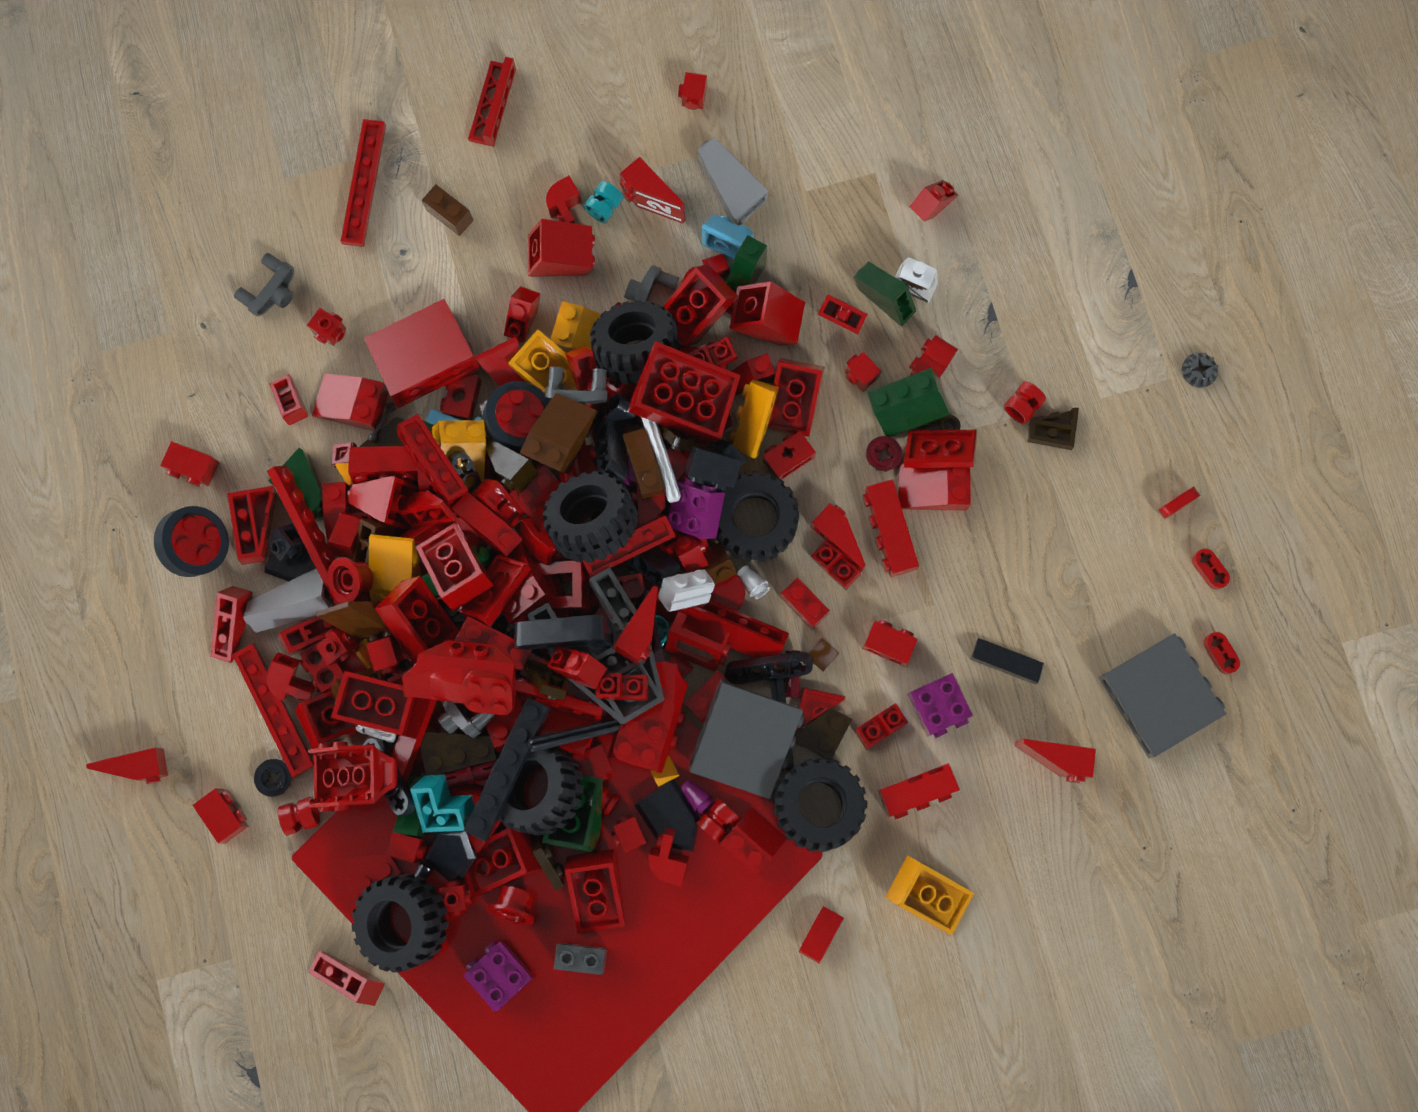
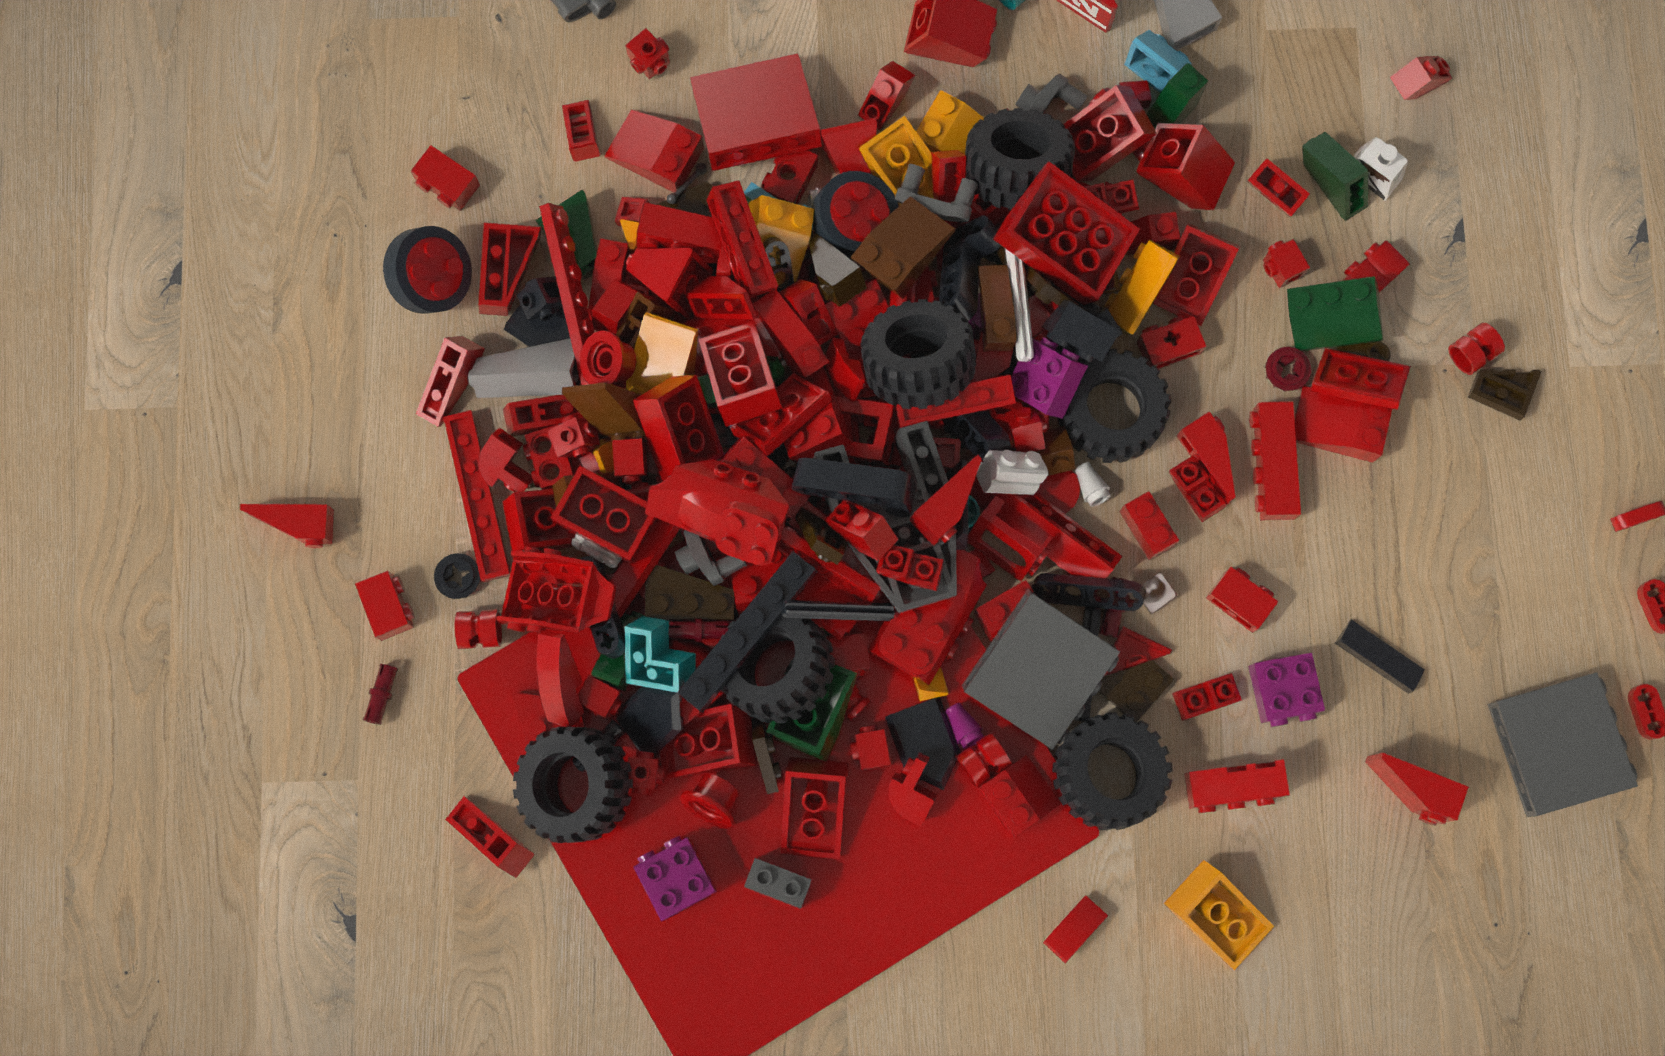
camera: 10 degrees right, 0 degrees up
none -> dark red pin [363,663,398,725]
none -> red slope [537,630,584,727]

